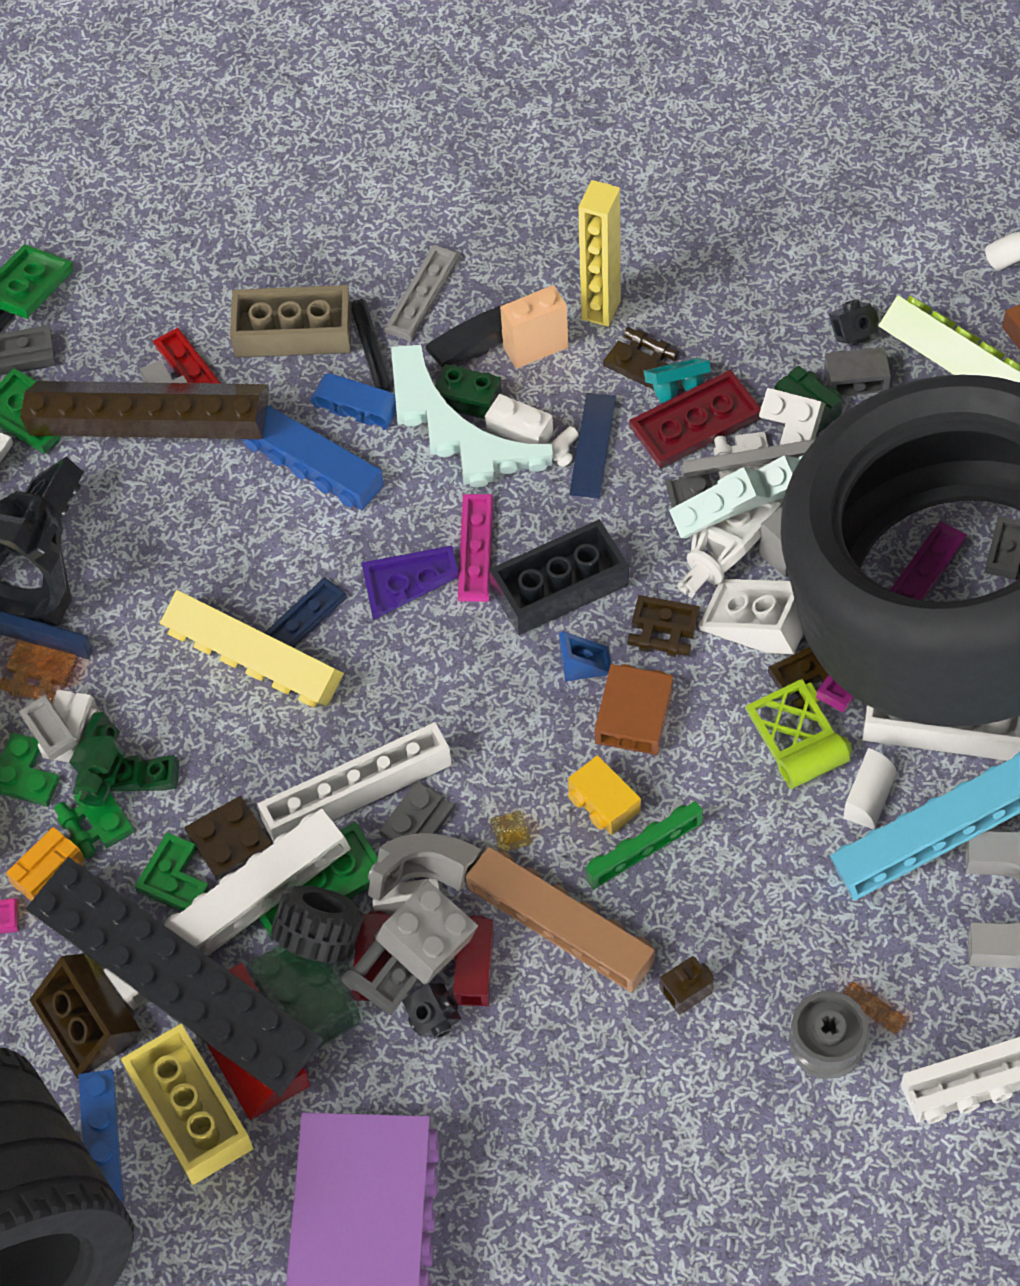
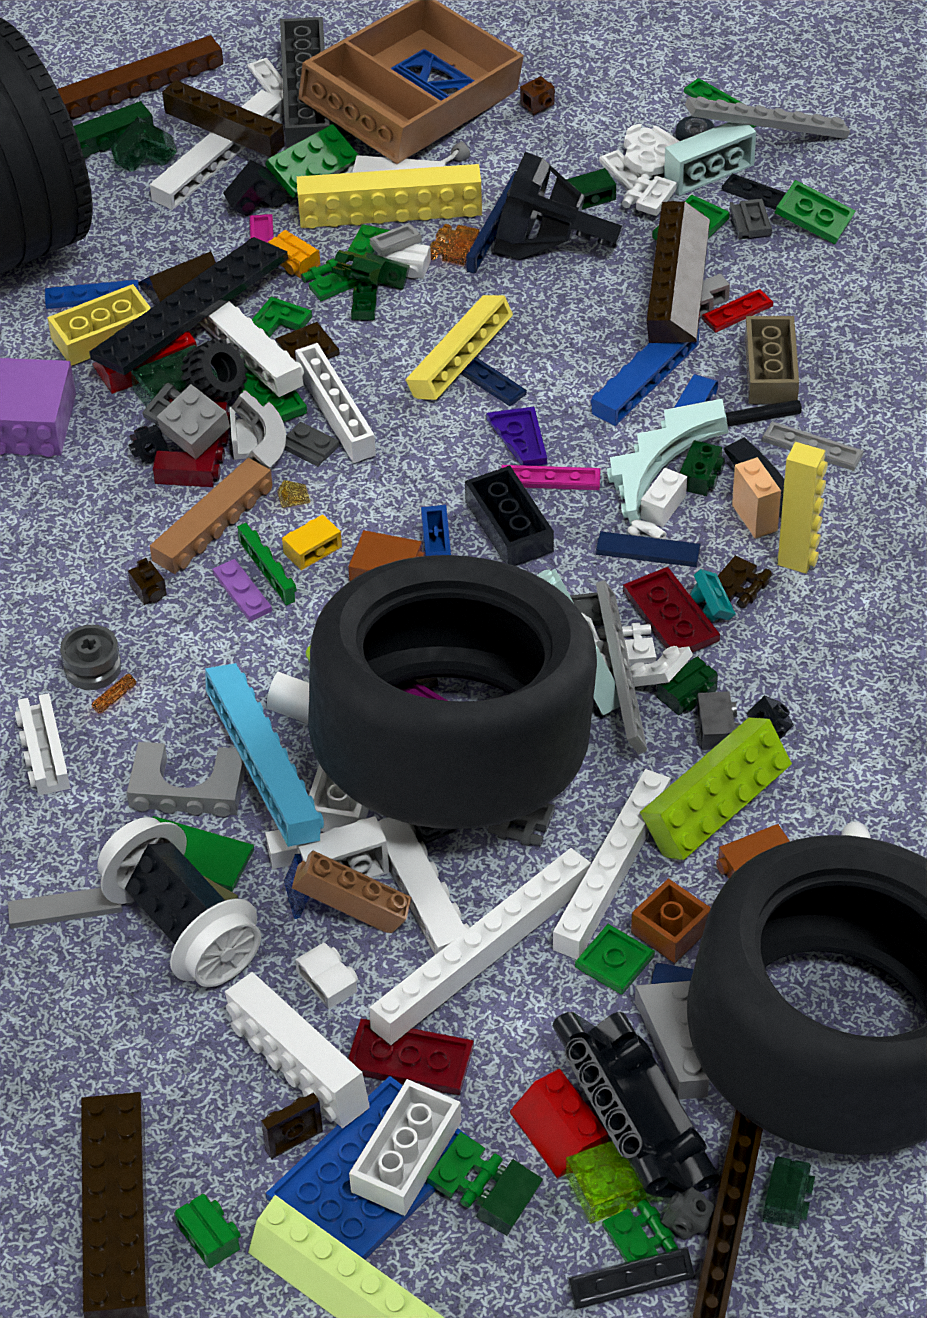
camera: 90 degrees right, 10 degrees down
none -> medium lavender plate [212,559,272,622]

